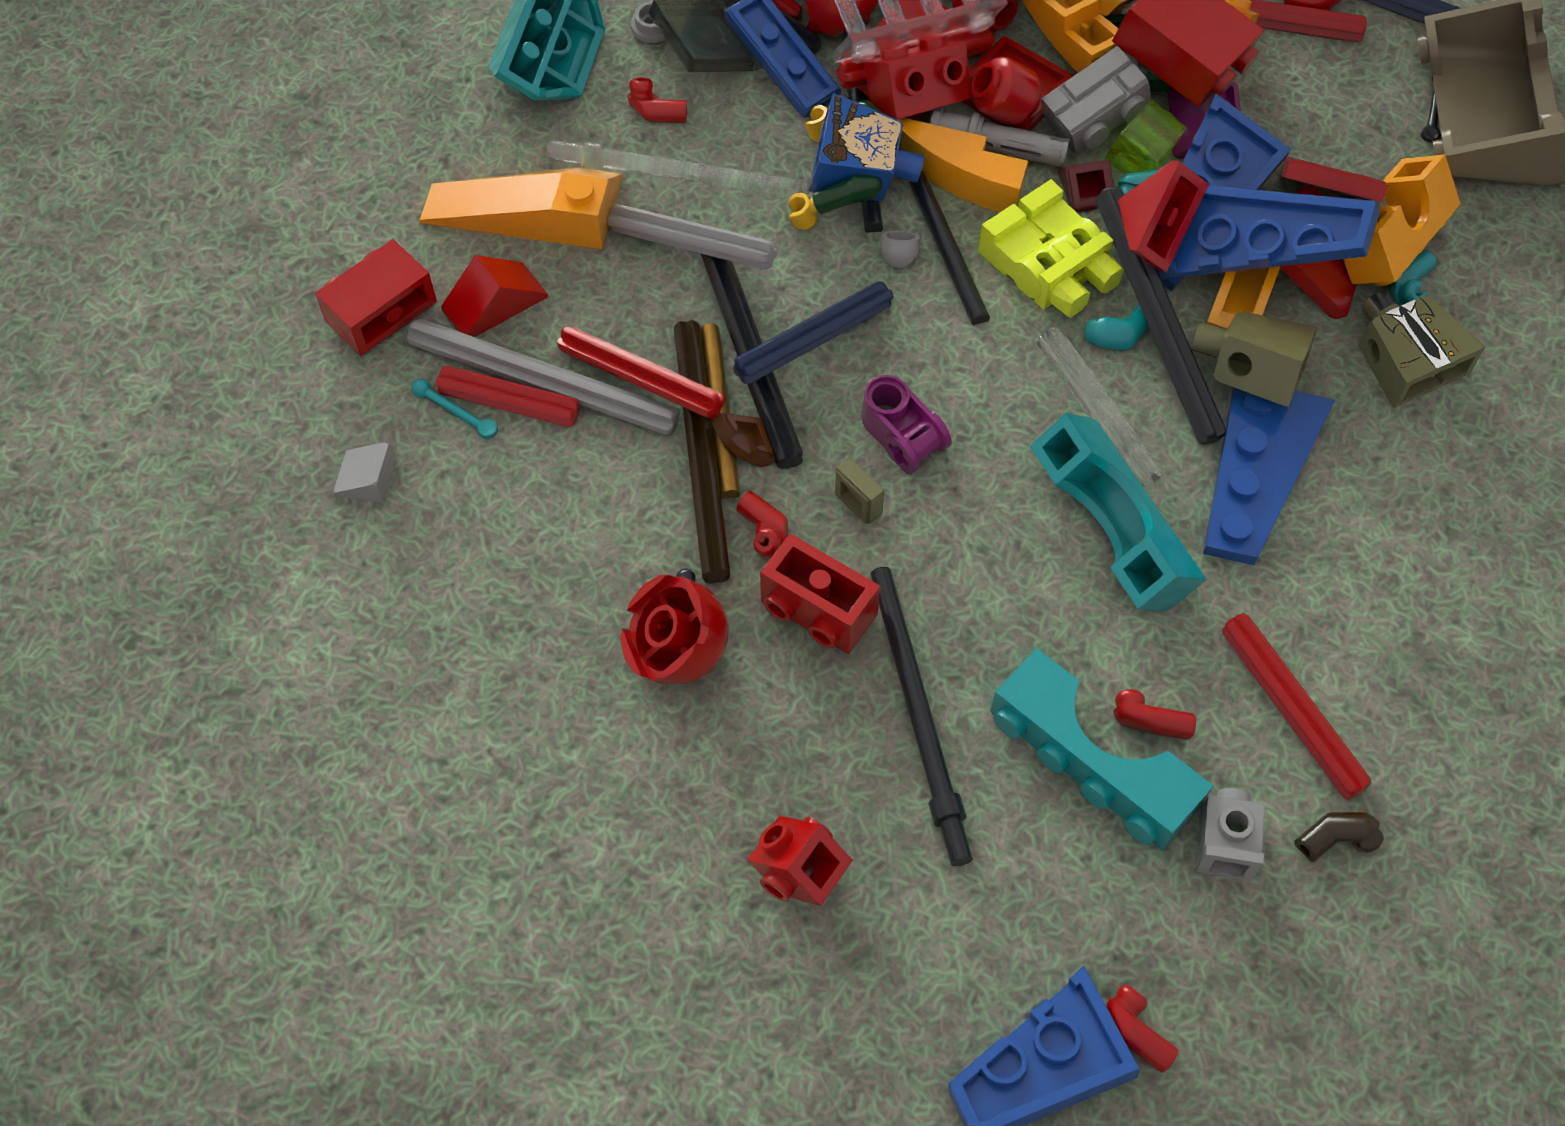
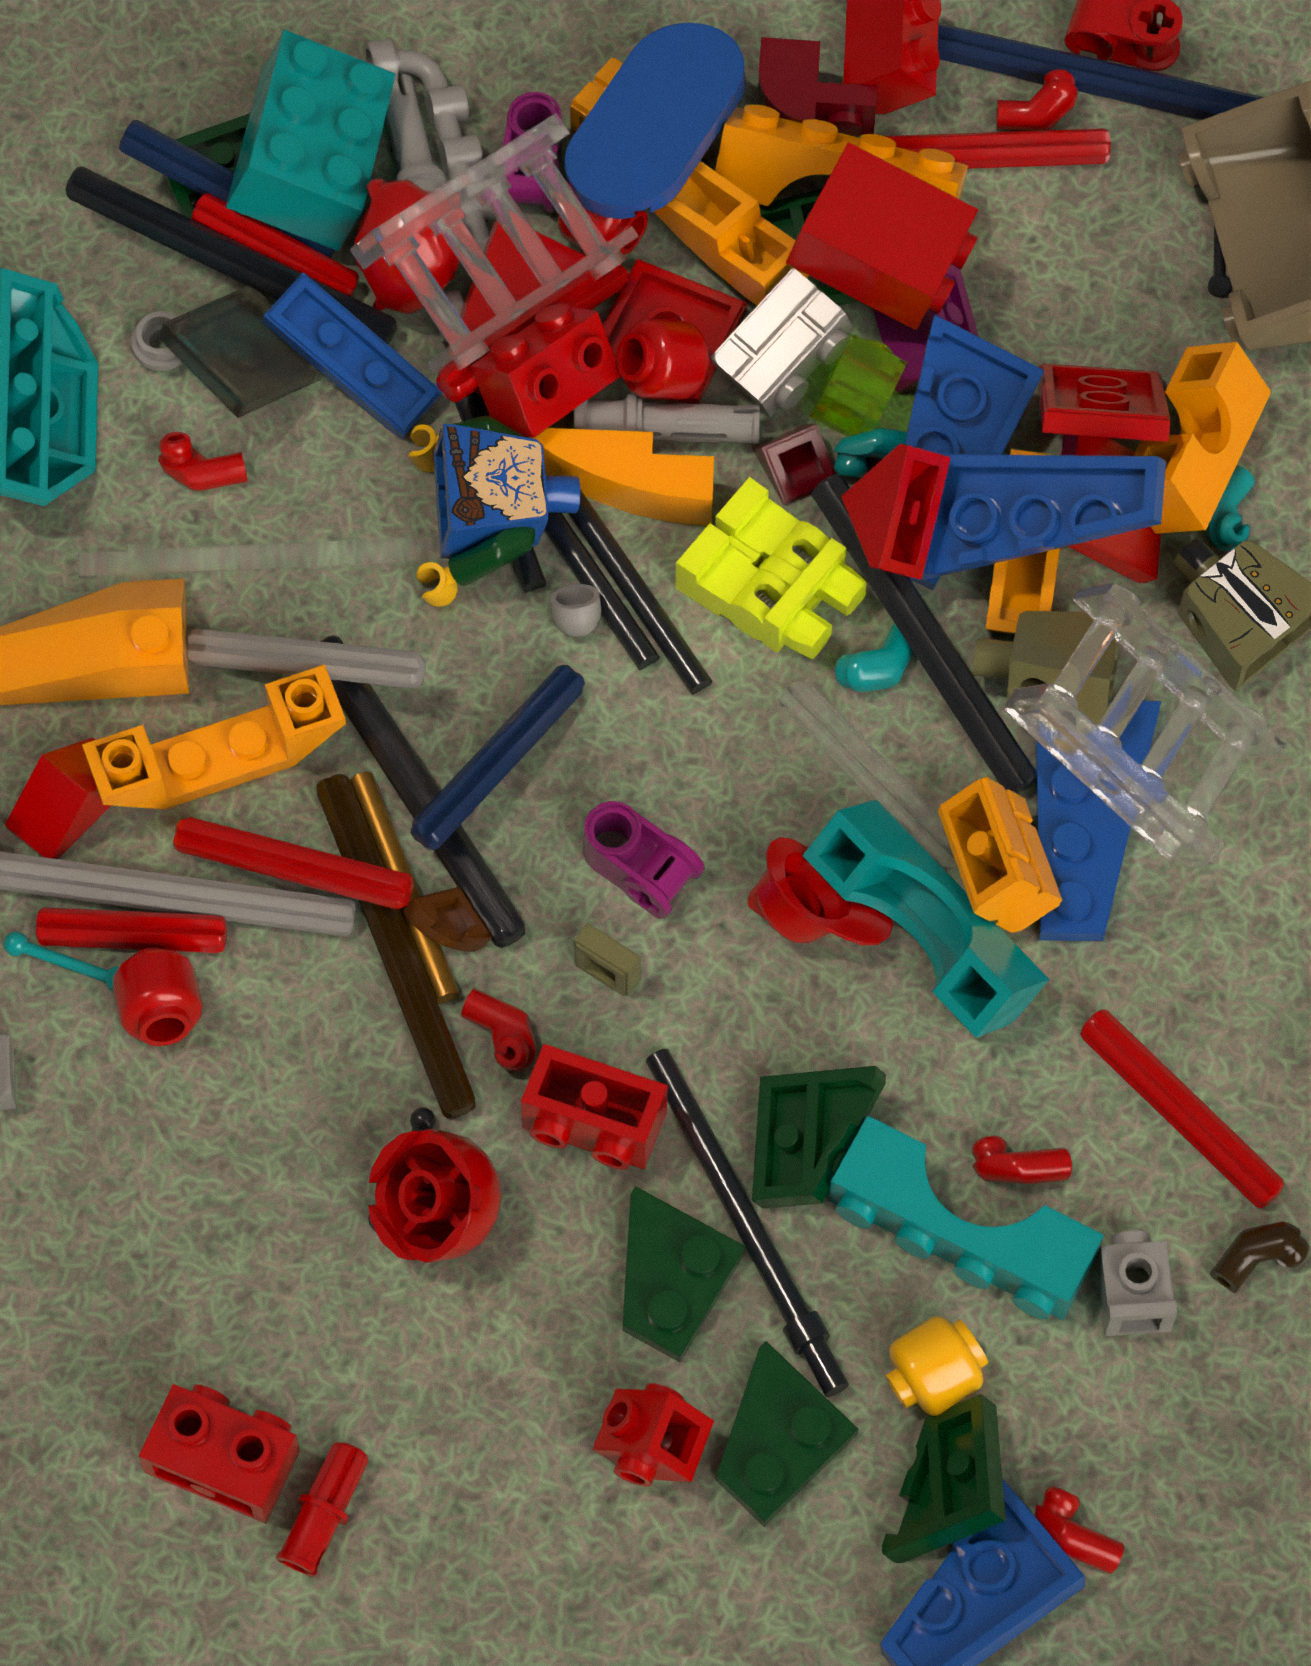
camera: 15 degrees left, 5 degrees up
none -> light orange slope [82,664,346,810]
none -> red head [113,947,203,1046]
none -> red brick [138,1384,300,1524]
none -> red axle [275,1442,368,1577]
none -> black bar [544,513,660,671]
none -> dark green wing [622,1186,746,1362]
none -> dark green wing [716,1341,859,1527]
none -> red piece [747,837,893,946]
none -> dark green wing [752,1066,886,1209]
none -> dark green wing [882,1394,1006,1563]
none -> yellow head [885,1315,989,1416]
none -> light orange brick [937,777,1062,933]
none -> clear fence [1002,583,1286,868]

